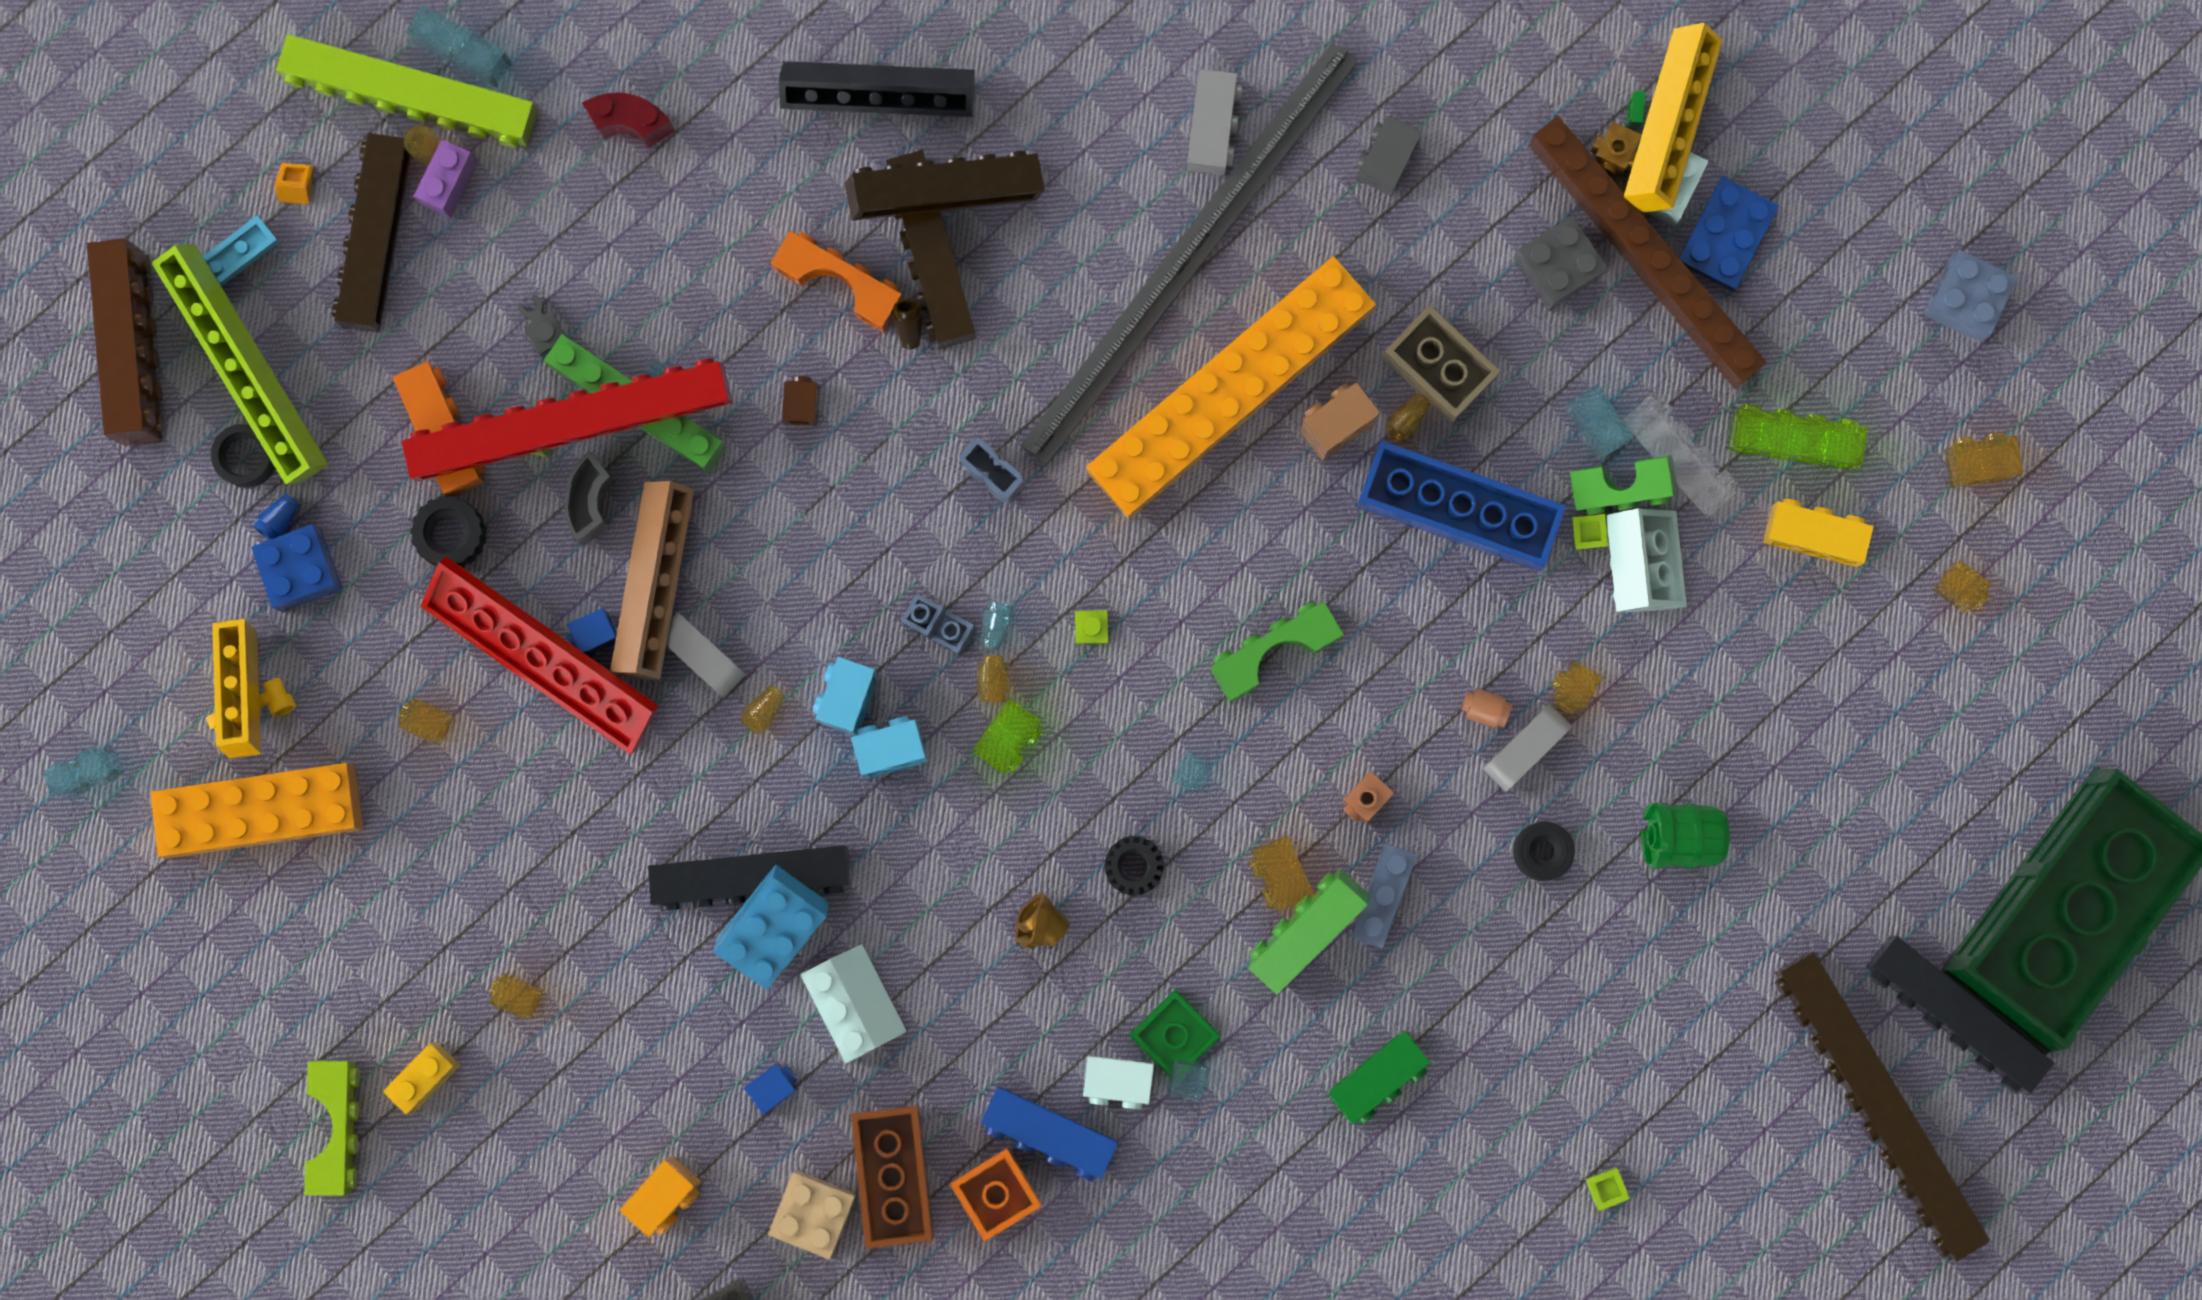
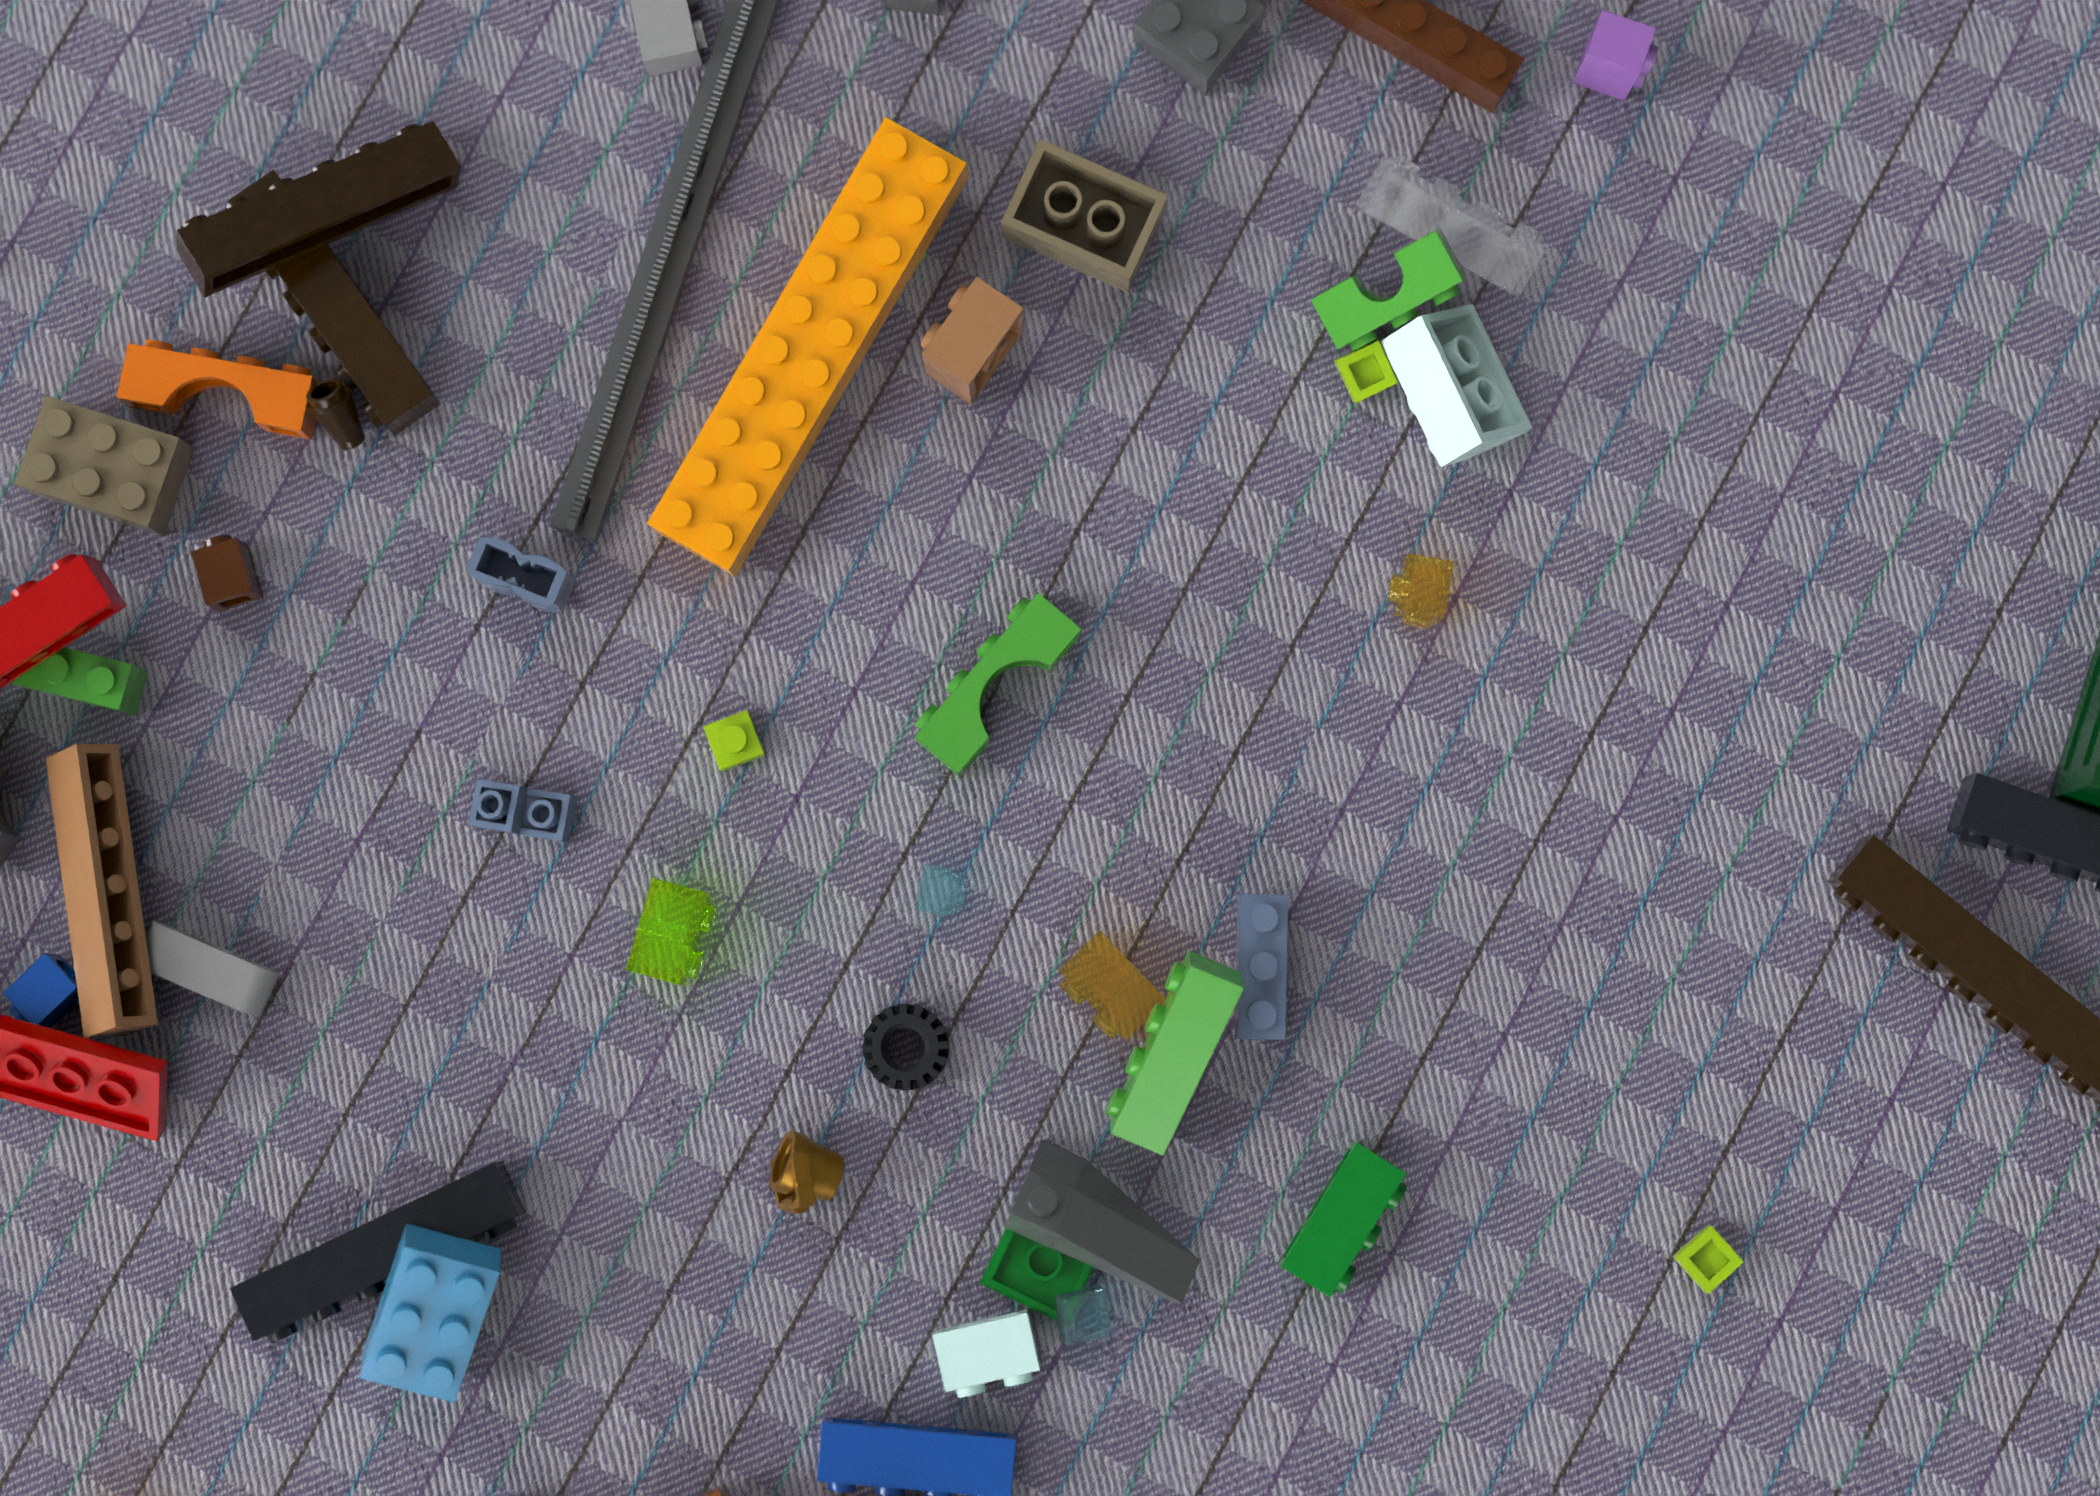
camera: 20 degrees left, 0 degrees up
clear yellow cone [739,685,785,735] -> none
black brick [779,61,975,117] -> none
light aqua slope [800,944,907,1063] -> none
medium azure brick [813,656,880,736] -> none
medium azure brick [851,716,929,780] -> none
clear yellow brick [977,656,1009,702] -> none
clear light blue cone [981,600,1015,650] -> none
nougat brick [1341,771,1394,824] -> none
blue brick [1356,440,1566,572] -> none
clear yellow cone [1385,393,1430,442] -> none
nougat brick [1461,687,1512,729] -> none
light grey beam [1482,703,1573,792] -> none
black tyre [1513,821,1575,881] -> none
clear light blue brick [1565,384,1634,462] -> none
green piece [1641,803,1730,869] -> none
clear neon green brick [1727,404,1868,470] -> none
yellow brick [1763,499,1874,568] -> none
clear yellow brick [1933,560,1992,613] -> none
clear yellow brick [1944,432,2023,488] -> none
none -> dark tan brick [14,395,194,536]
none -> dark grey wedge [1004,1140,1200,1306]
none -> medium lavender brick [1572,10,1658,100]

